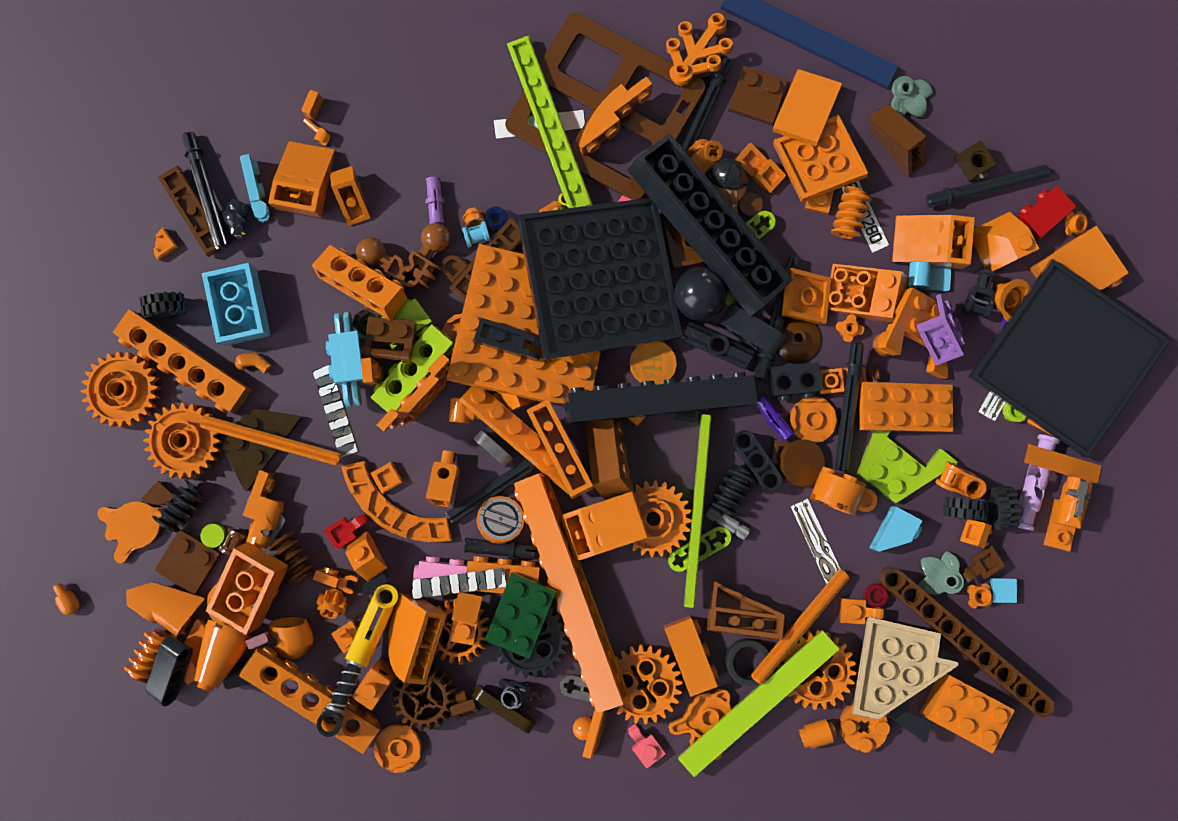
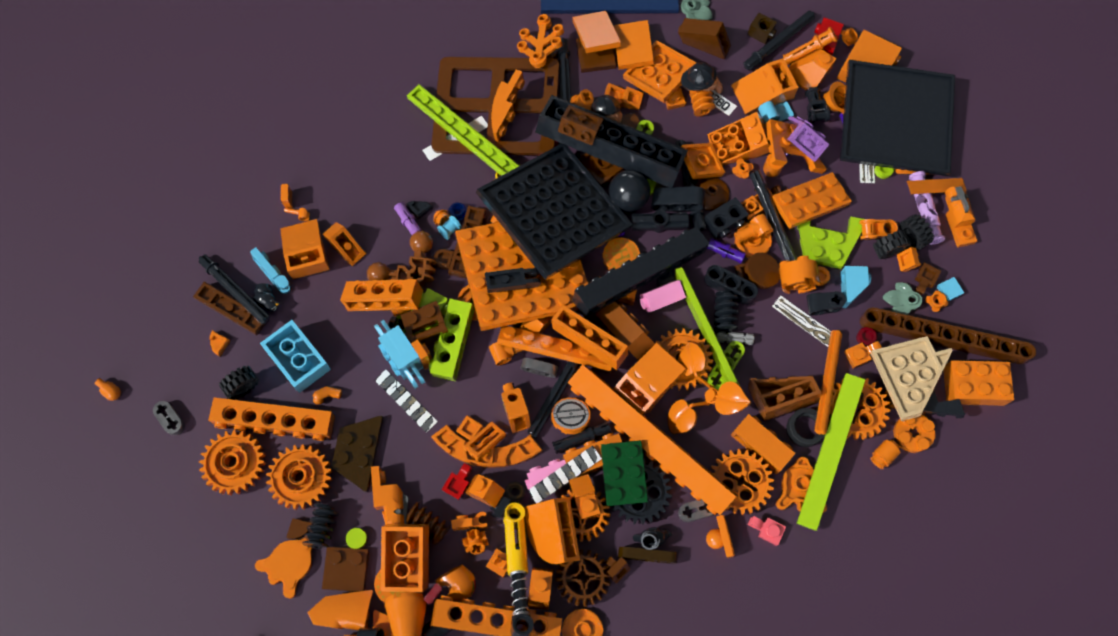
camera: 30 degrees left, 15 degrees down
orange axle [200,416,341,465] -> none
reddish brown bush [219,527,248,556] -> none
orange wing [377,354,450,432] -> none
none -> orange cylinder [95,378,121,401]
none -> flat silver beam [153,401,185,435]
none -> black tile [406,201,433,219]
none -> orange tile [464,422,506,461]
none -> dark brown plate [505,482,525,502]
none -> reddish brown bracket [558,105,603,145]
none -> orange tile [572,11,621,53]
none -> bright pink brick [640,280,686,312]
none -> orange plant [668,342,751,434]
none -> black piece [681,62,723,94]
none -> orange pin [734,214,773,243]
none -> orange pin [783,27,838,65]
none -> black piece [806,291,846,316]

